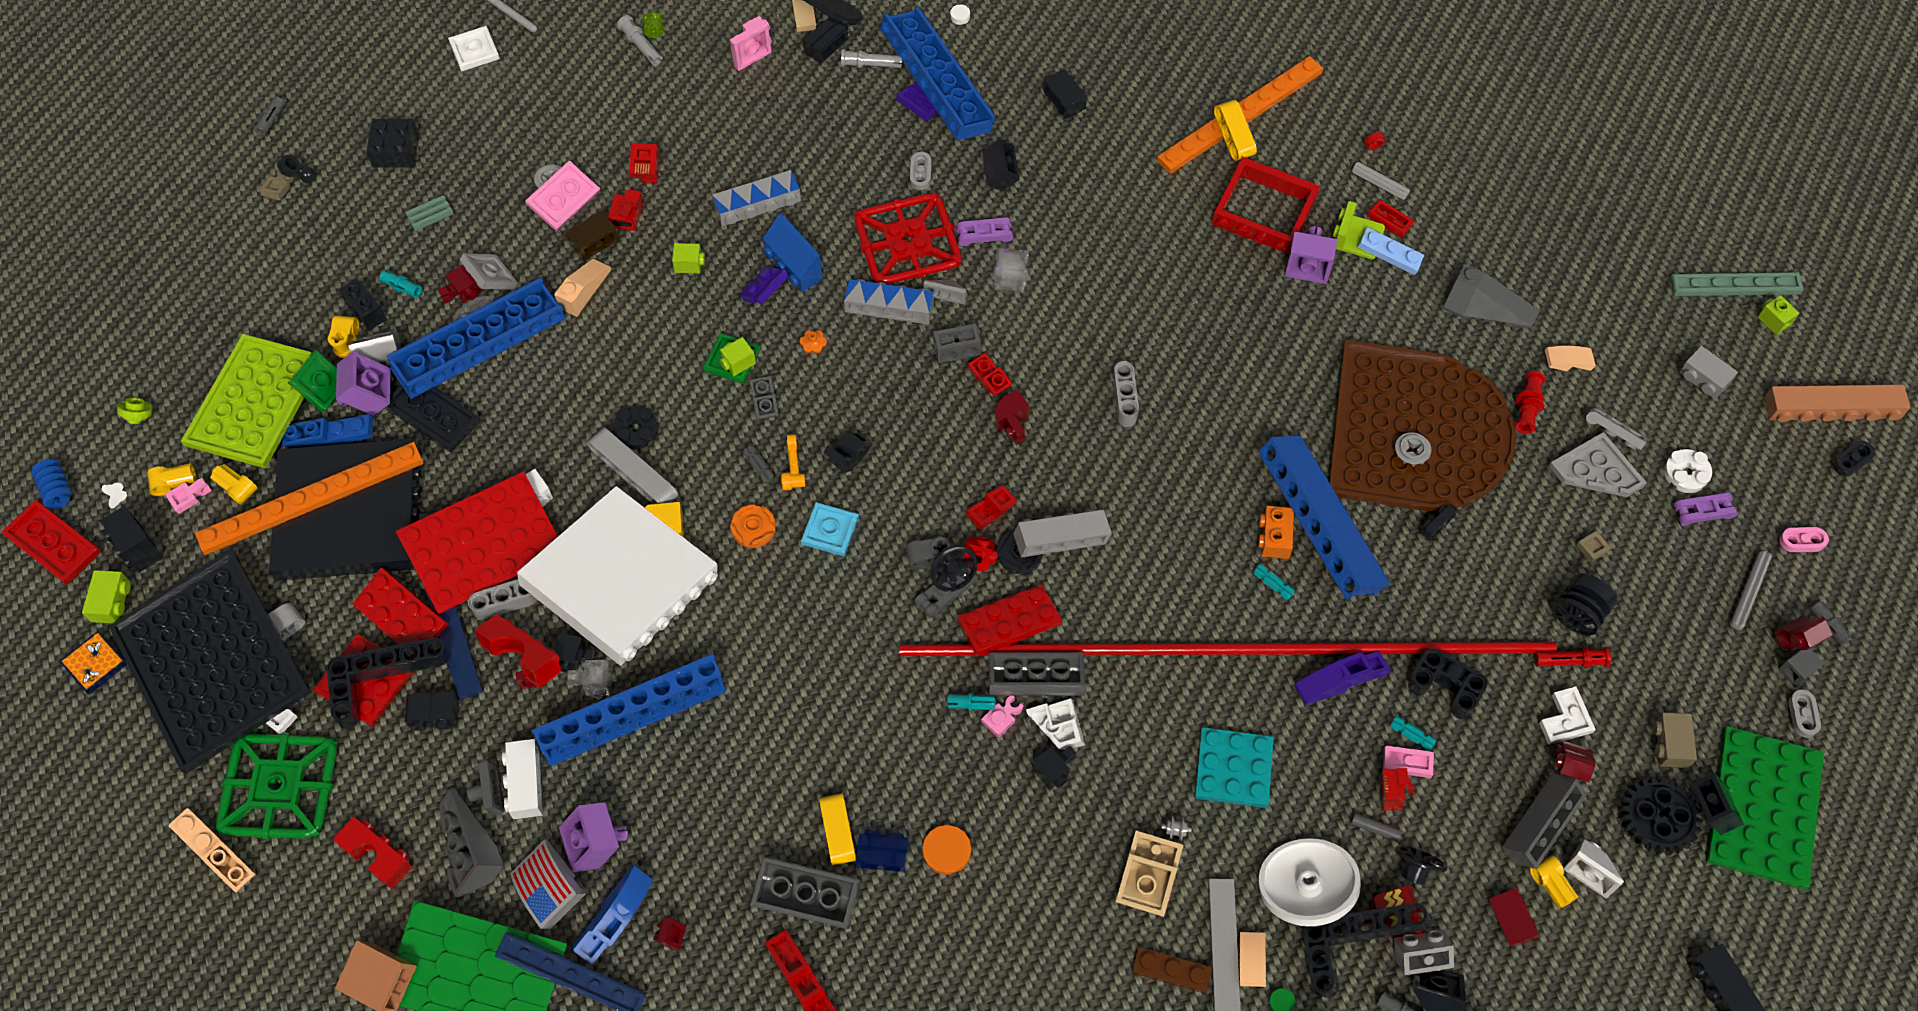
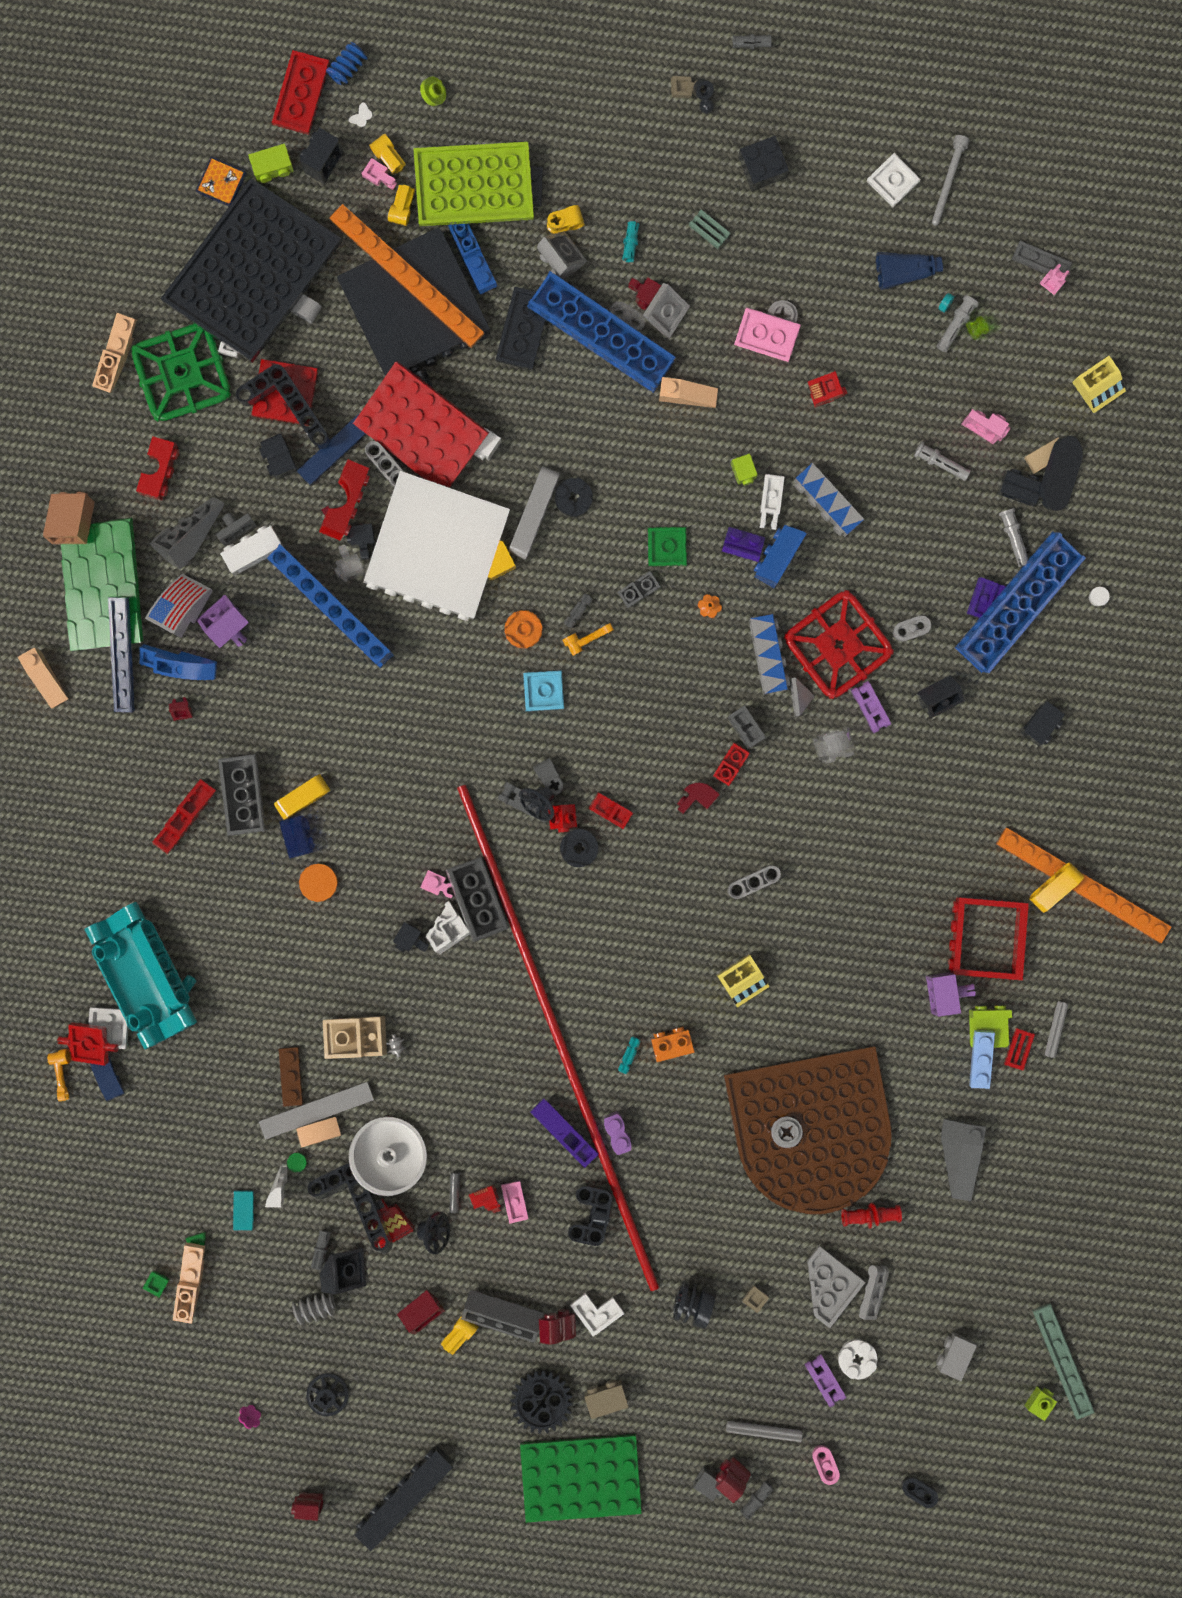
camera: 65 degrees right, 25 degrees up
green tile [288,350,337,412] -> none
medium lavender brick [336,351,391,416] -> none
black brick [339,278,387,331] -> none
red plate [352,567,449,658] -> none
dark brown brick [566,211,619,261] -> none
red piece [608,189,643,231] -> none
lime brick [720,337,756,376] -> none
black brick [823,431,872,473] -> none
teal axle [948,692,996,712] -> none
red plate [958,584,1062,657] -> none
light grey brick [1013,509,1112,557] -> none
teal plate [1195,727,1274,808] -> none
blue tile [1258,435,1390,600] -> none
red tile [1364,132,1386,150] -> none
teal axle [1390,716,1436,751] -> none
light grey brick [1394,930,1454,975] -> none
black plate [1421,504,1459,541] -> none
red pin [1535,646,1611,668] -> none
light nougat slope [1545,346,1596,371] -> none
white slope [1564,840,1624,899] -> none
black brick [1692,772,1744,835] -> none
nougat brick [1764,385,1910,422] -> none
light grey plate [1789,690,1821,738] -> none
none -> medium lavender brick [604,1111,631,1155]
none -> light yellow slope [717,954,769,1007]
none -> white hinge [760,474,784,530]
none -> dark blue piece [875,252,943,290]
none -> light grey pin [913,441,971,481]
none -> teal tile [939,293,955,313]

